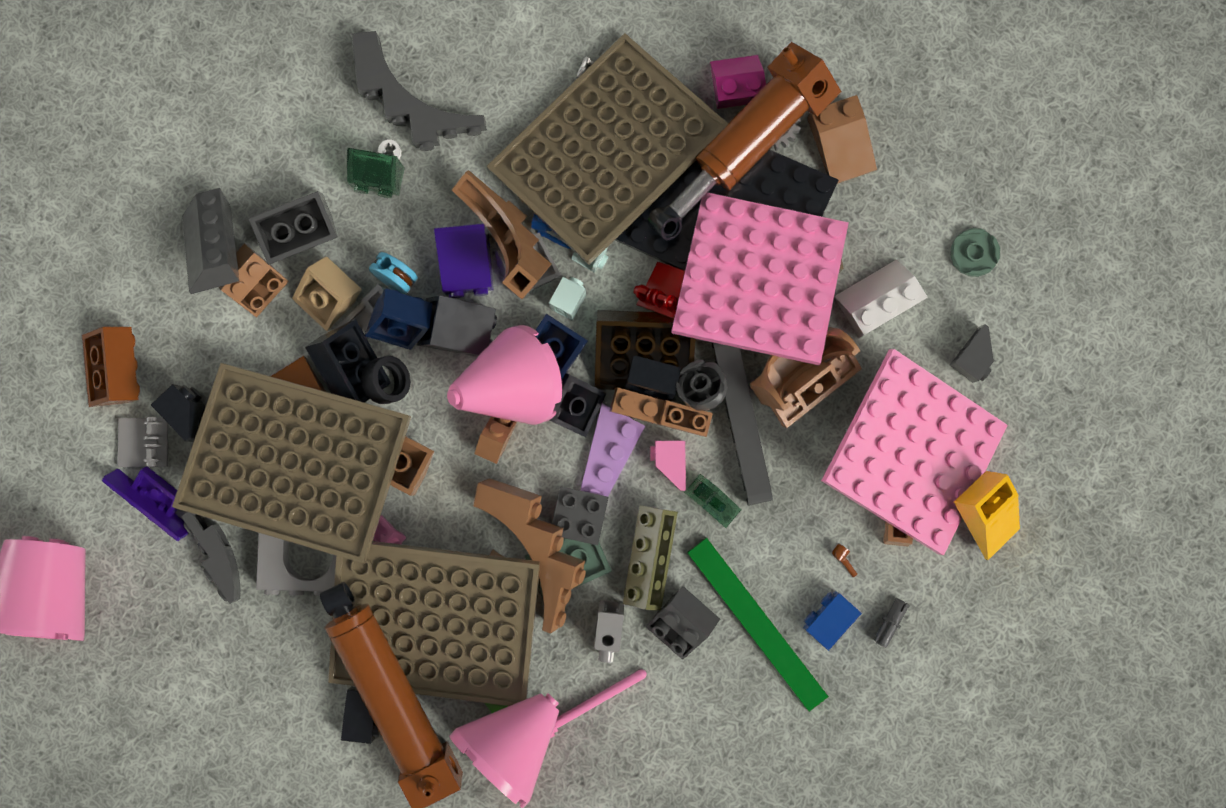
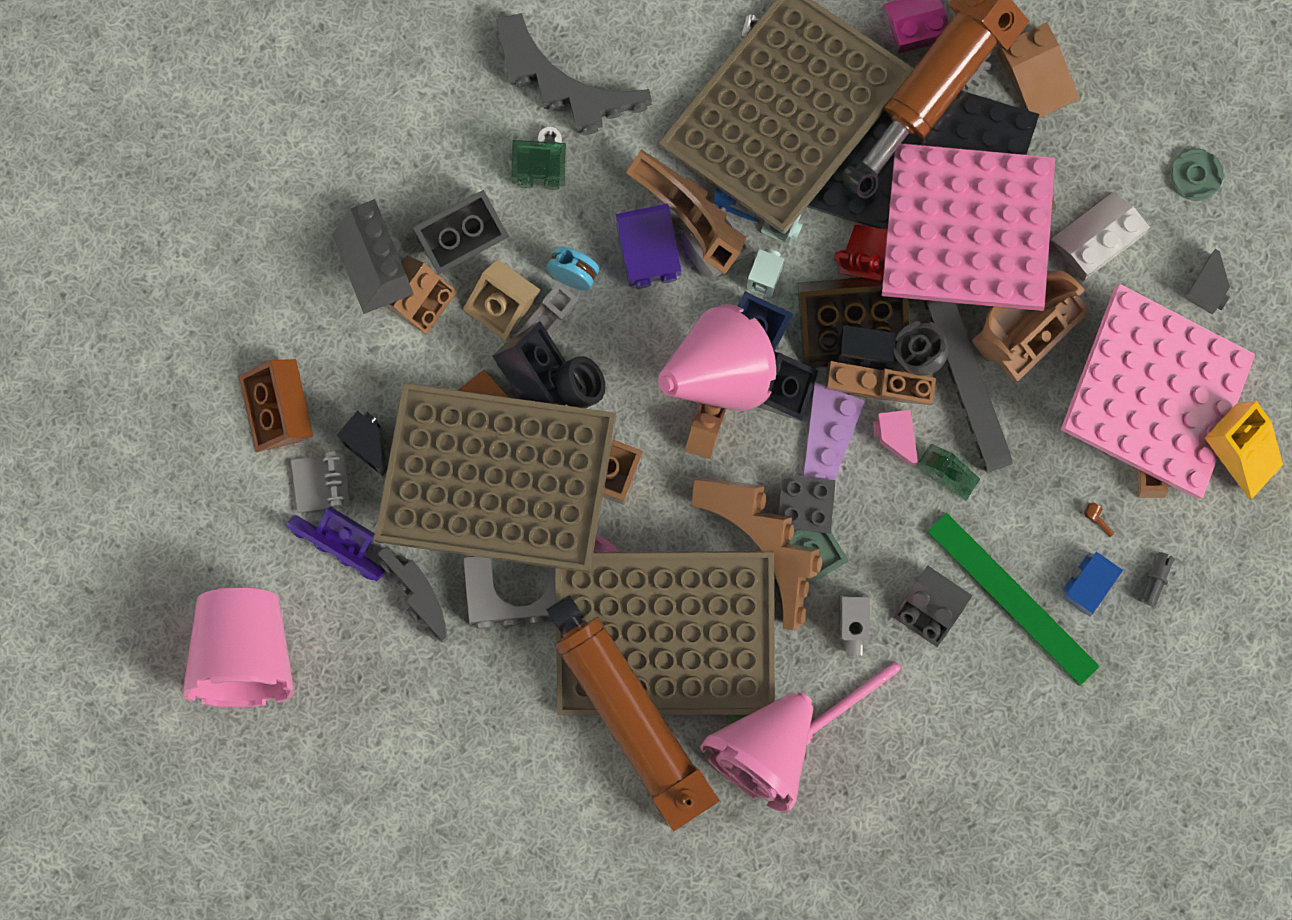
camera: 10 degrees left, 5 degrees down
black brick [341,686,380,744] -> none
dark blue slope [365,288,433,350] -> none
black slope [417,295,497,357] -> none
olive brick [623,505,678,611] -> none

